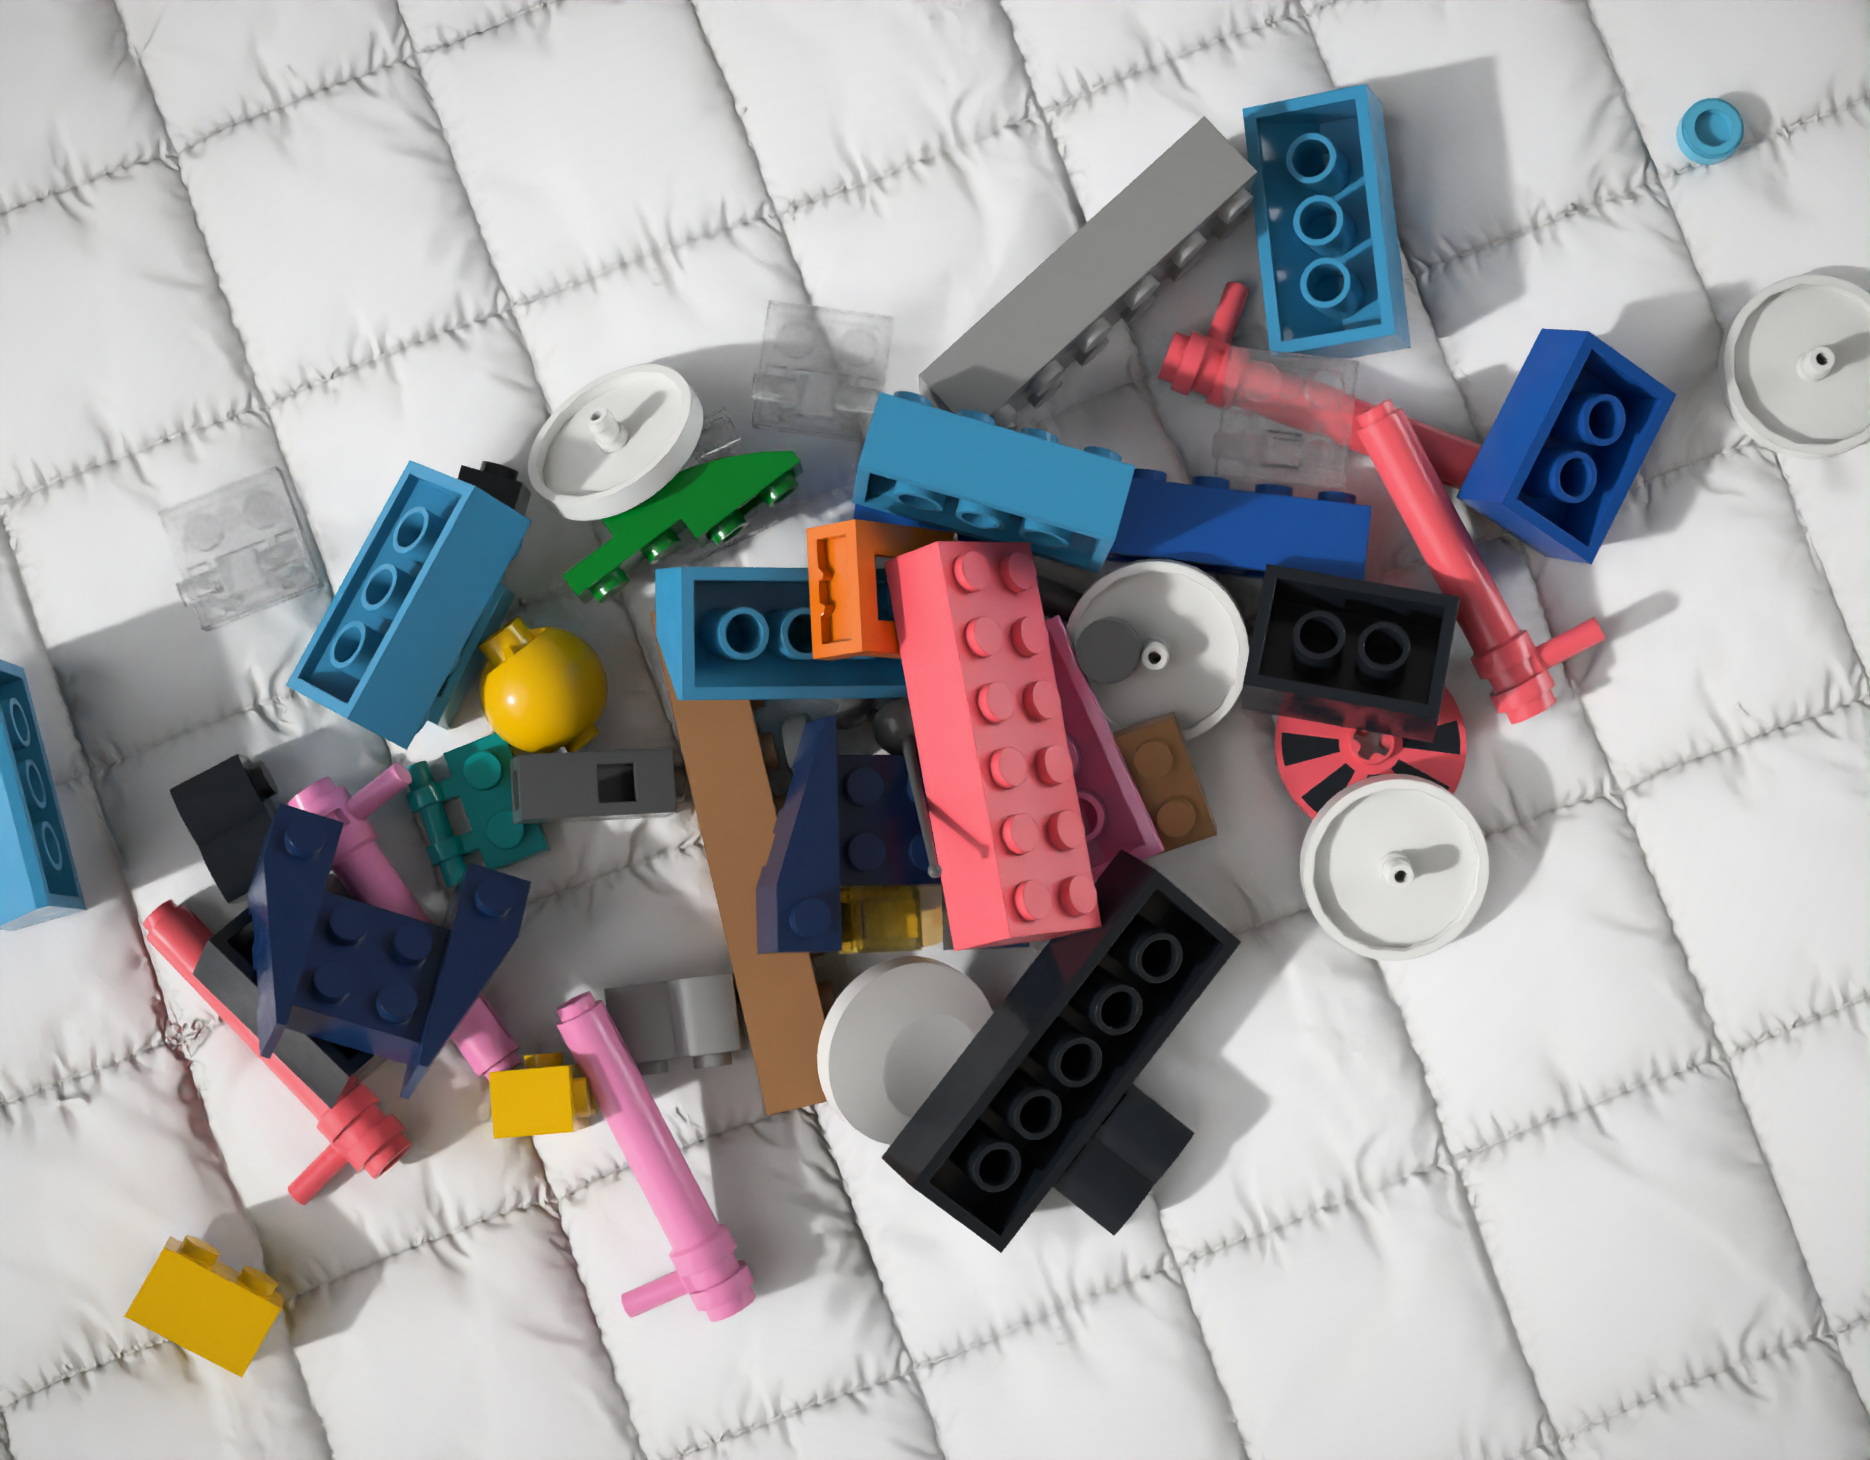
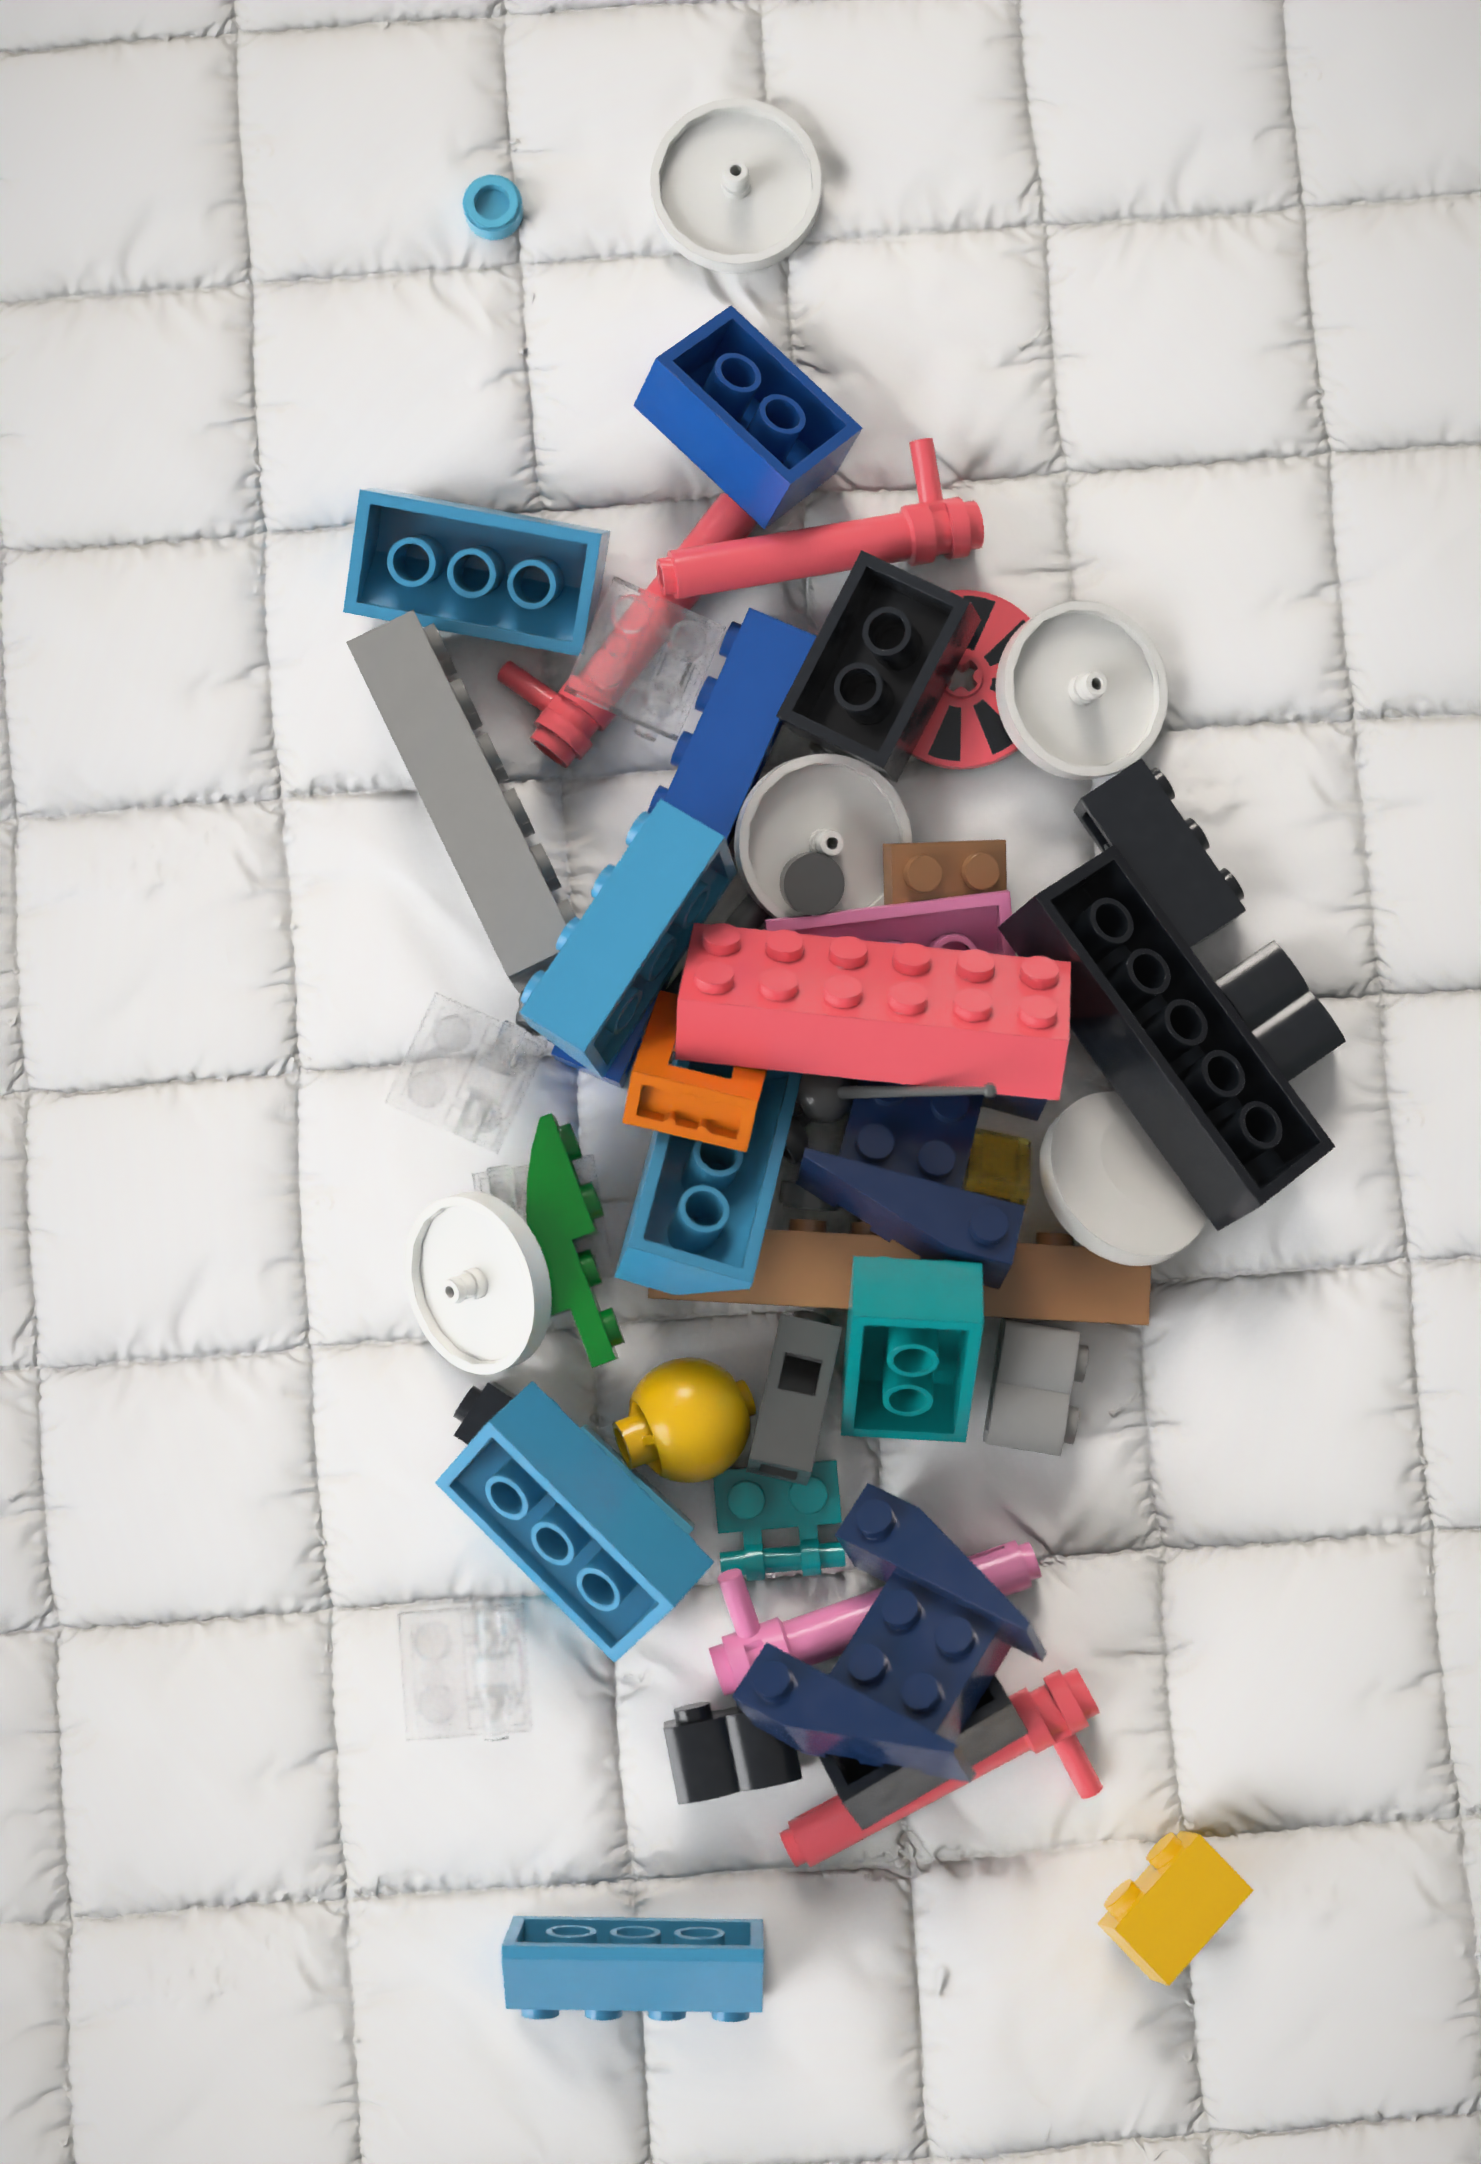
camera: 75 degrees left, 0 degrees up
yellow brick [489,1052,598,1139] -> none
bright pink cylinder [556,991,756,1322] -> none
none -> teal brick [841,1256,984,1443]
none -> black brick [1073,758,1246,949]

